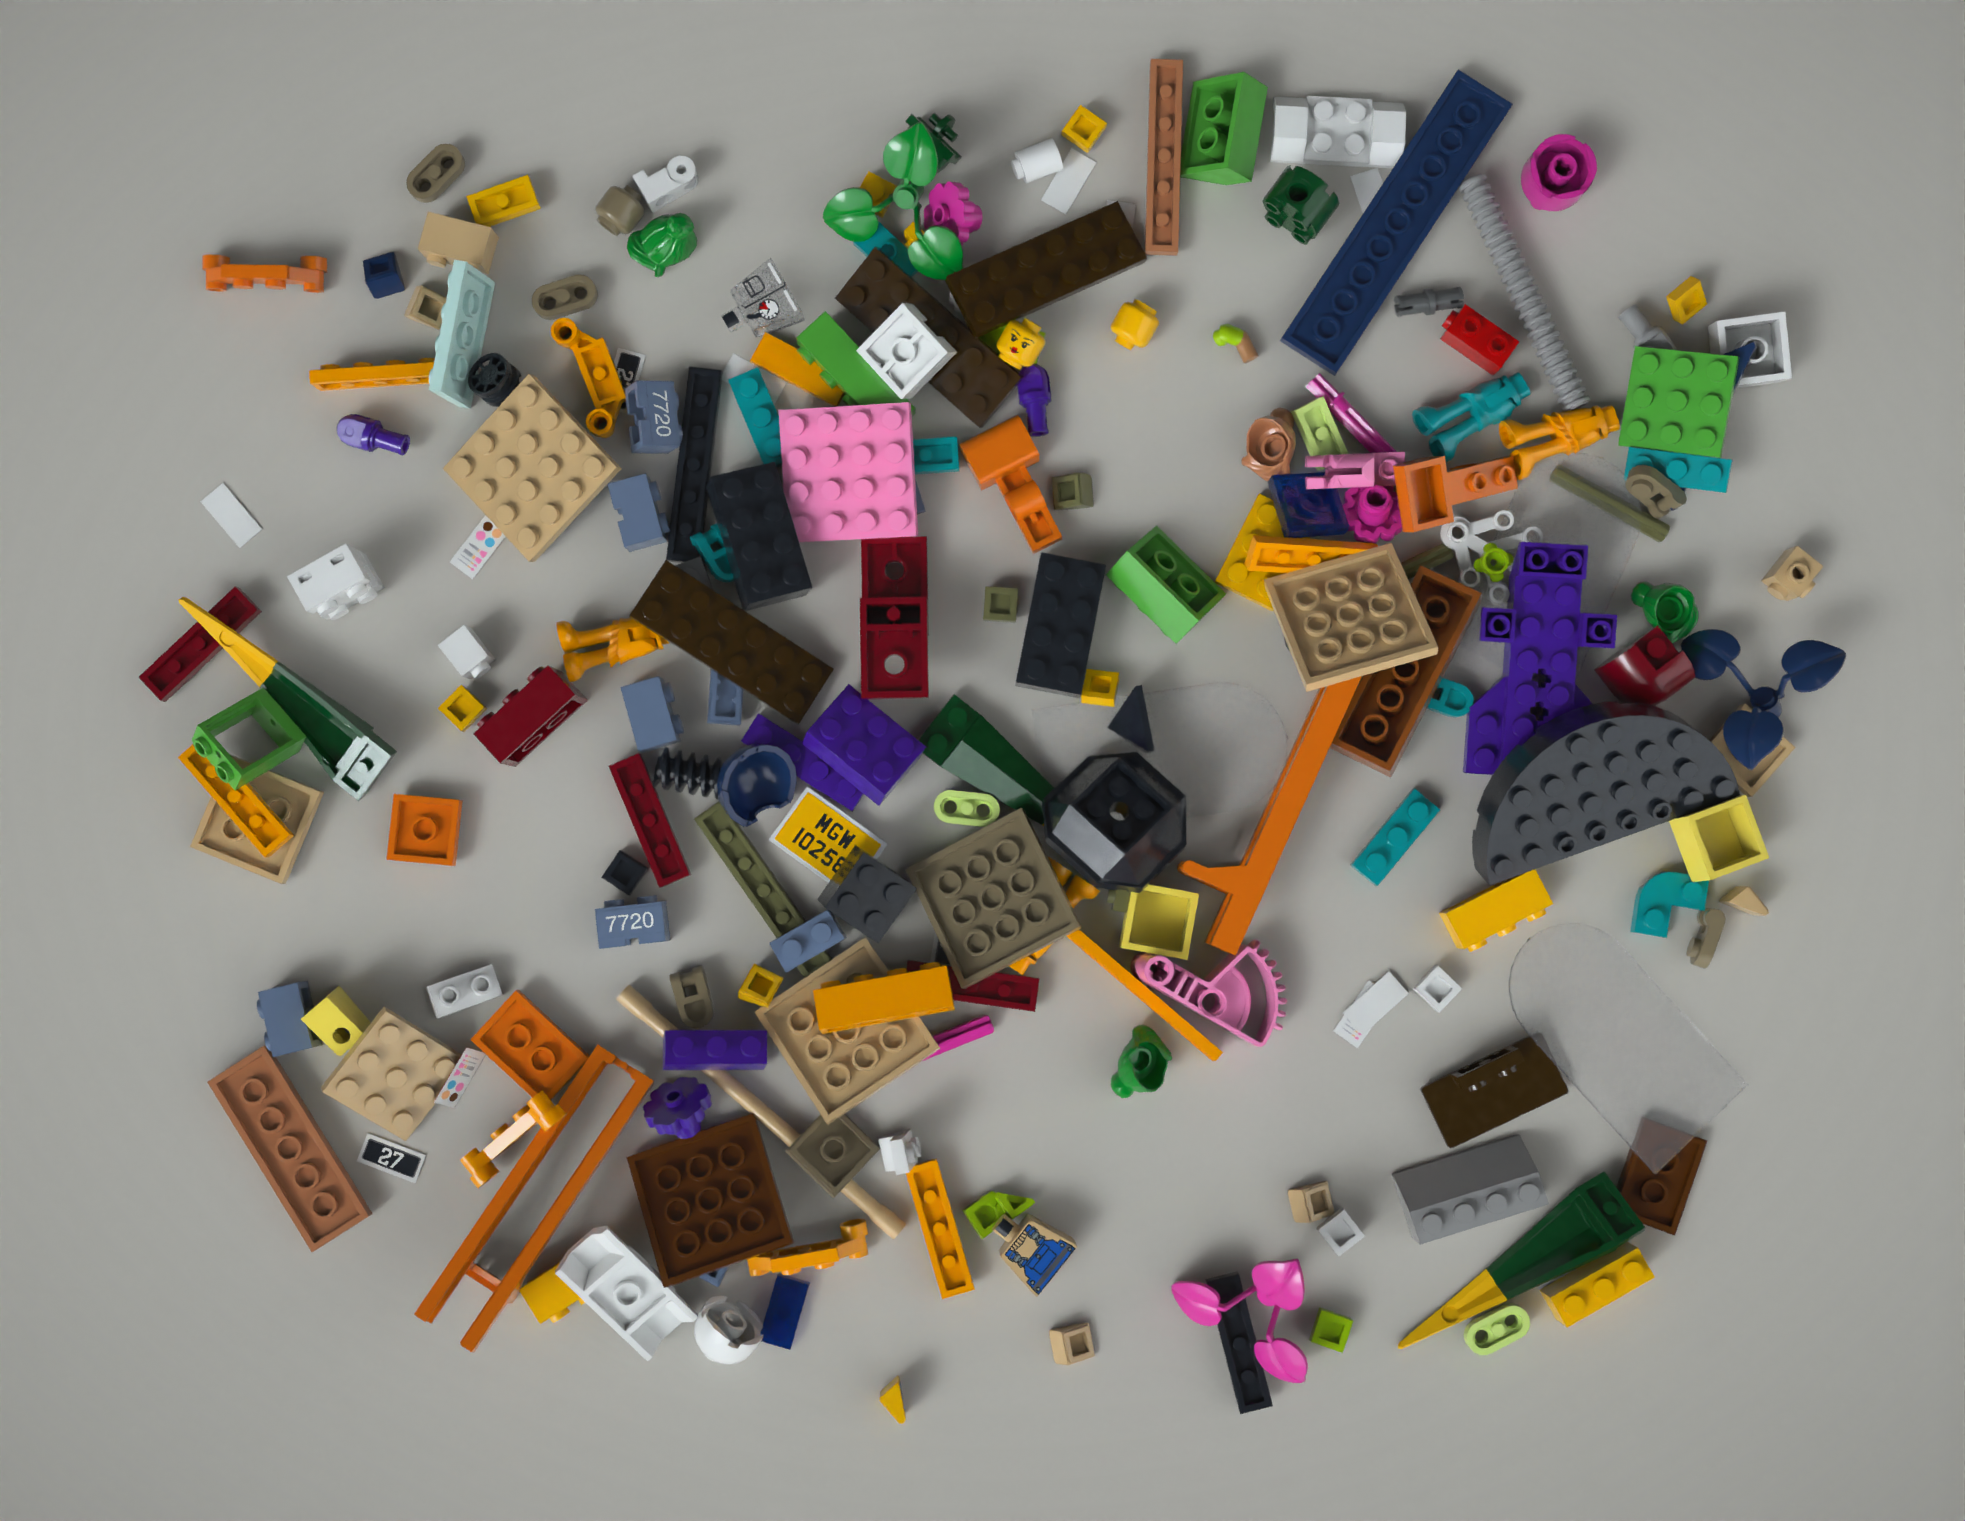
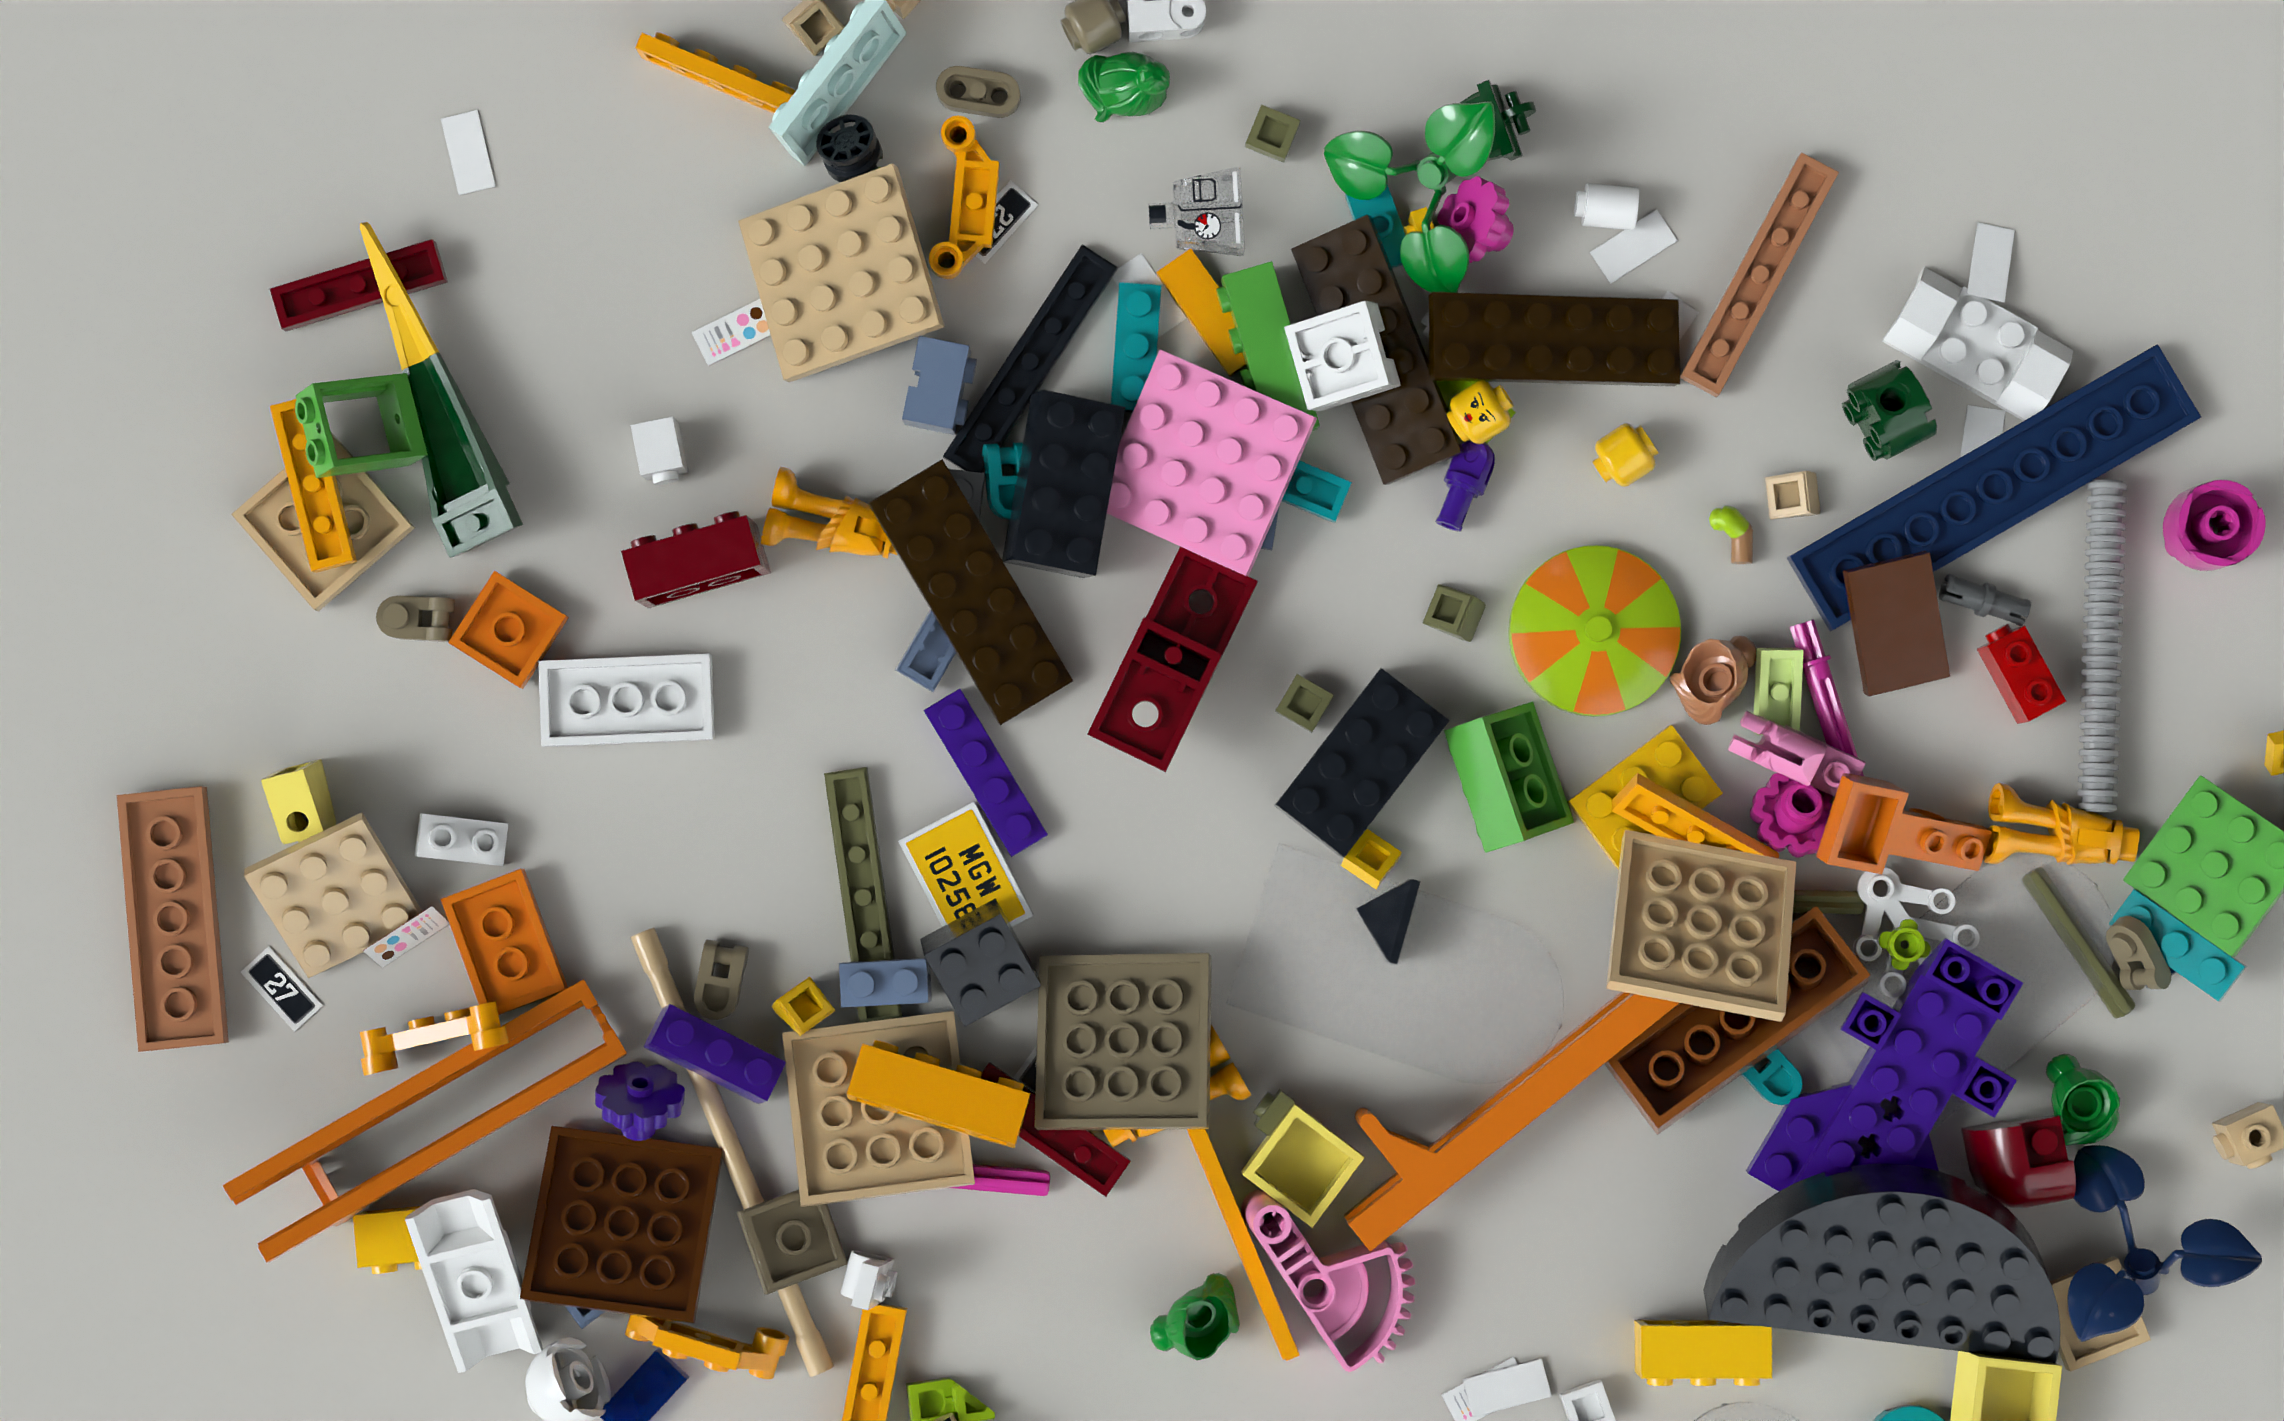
camera: 30 degrees right, 0 degrees up
sand blue brick [257,981,323,1057] -> none
white piece [287,543,385,620] -> none
dark purple arm [336,414,410,456] -> none
yellow plate [438,685,488,732] -> none
sand blue brick [595,895,671,949] -> none
black tile [601,850,649,896] -> none
dark red plate [608,753,692,888] -> none
sand blue brick [620,676,684,753] -> none
sand blue brick [625,380,683,454] -> none
black piece [653,747,722,800] -> none
dark blue cylinder [717,743,797,827] -> none
dark purple brick [802,684,926,806] -> none
yellow plate [860,171,897,218] -> none
dark green plate [919,694,1054,826] -> none
yellowish green plate [934,790,1000,827] -> none
orange plate [959,415,1062,554] -> none
black piece [1042,752,1187,893] -> none
yellow plate [1061,105,1107,153] -> none
bright green slope [1180,72,1268,185] -> none
clear blue plate [1267,472,1350,538] -> none
teal plate [1350,789,1440,886] -> none
teal piece [1412,372,1531,463] -> none
light grey arm [1618,304,1677,350] -> none
none -> dark tan plate [376,596,455,642]
none -> white plate [538,653,715,747]
none -> olive plate [1245,104,1301,163]
none -> dish [1508,545,1681,717]
none -> tan slope [1765,471,1821,520]
none -> reddish brown tile [1843,551,1950,697]
none -> white sticker [1967,222,2015,302]

